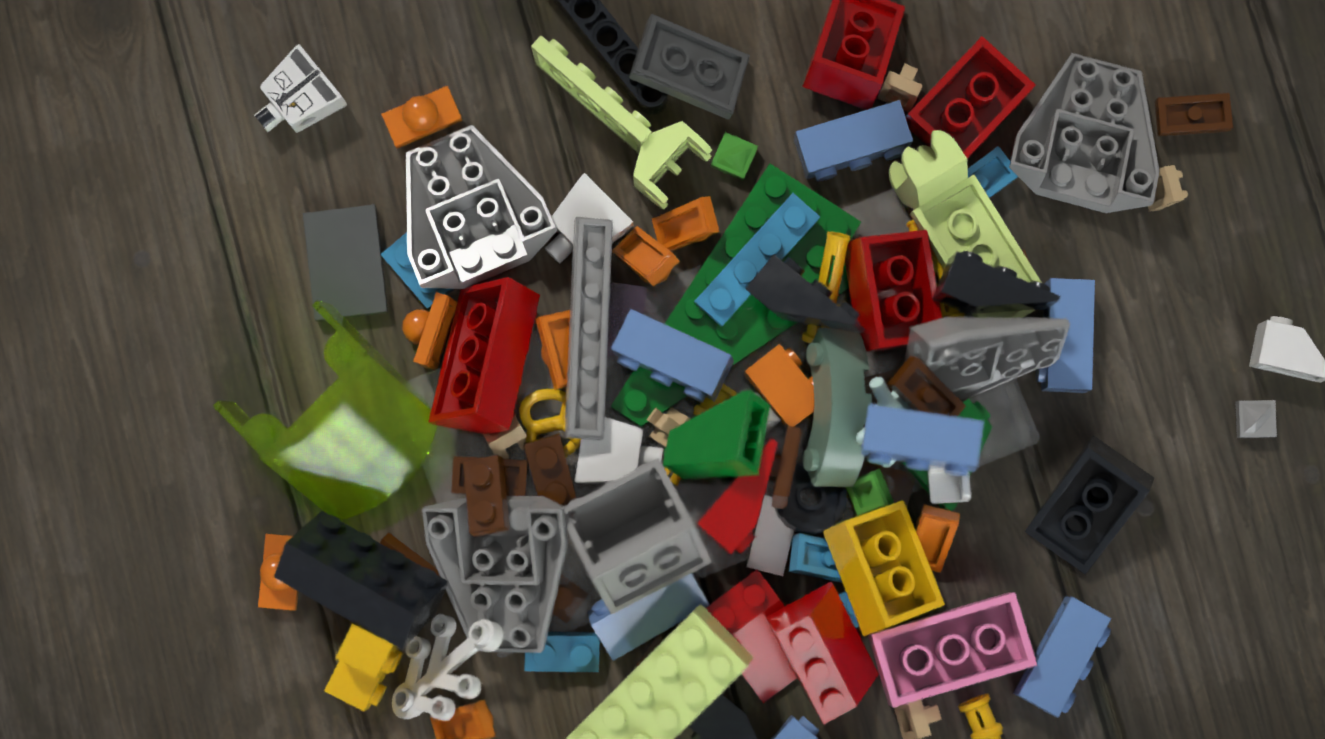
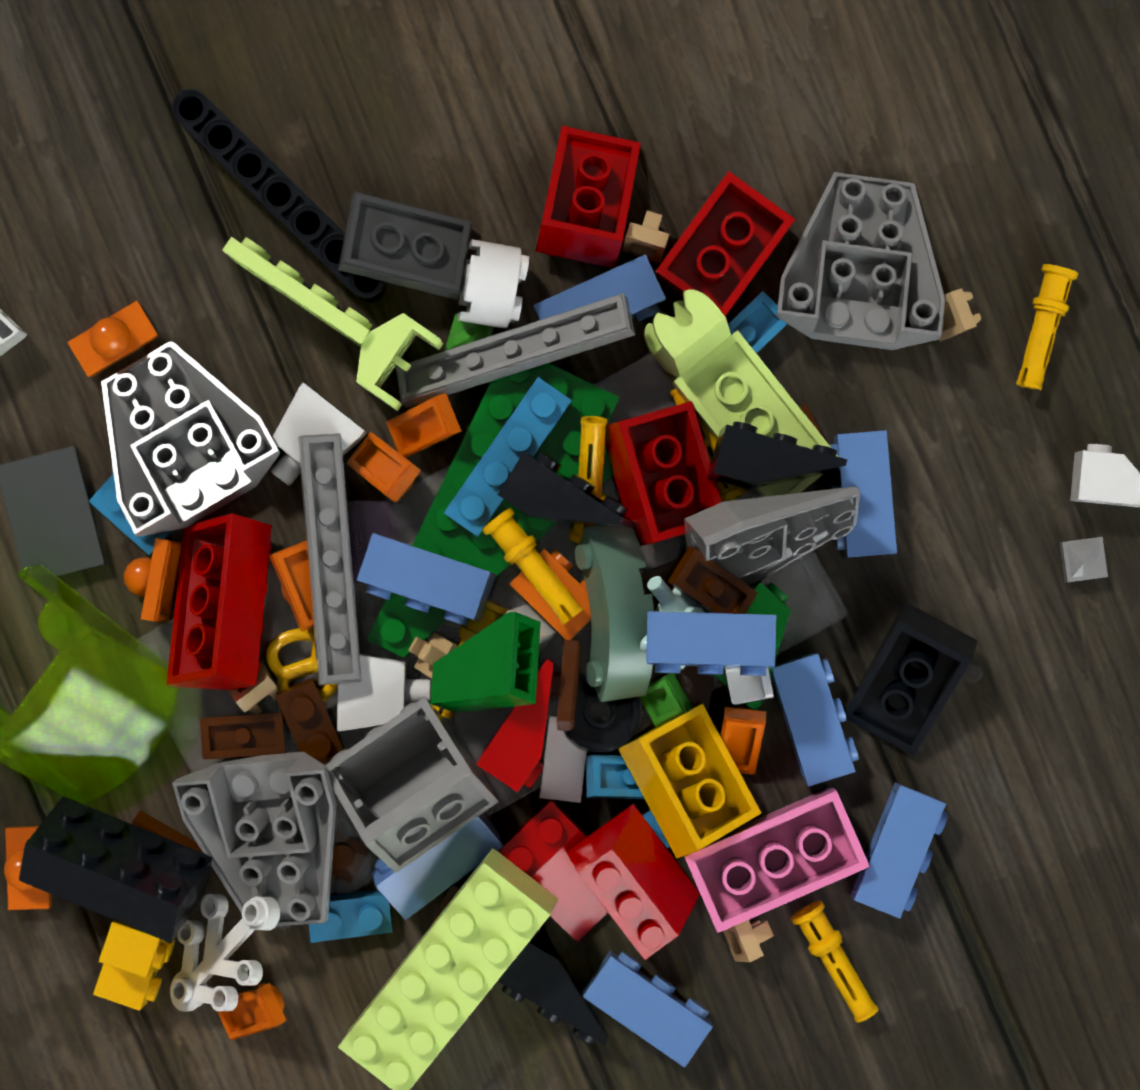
camera: 10 degrees left, 5 degrees up
reddish brown plate [463,455,510,537] -> none
reddish brown plate [1154,93,1233,136] -> none
none -> light grey tile [396,293,635,408]
none -> white brick [457,239,529,329]
none -> yellow pin [482,507,583,625]
none -> medium blue brick [770,652,859,787]
none -> yellow pin [1016,264,1078,391]

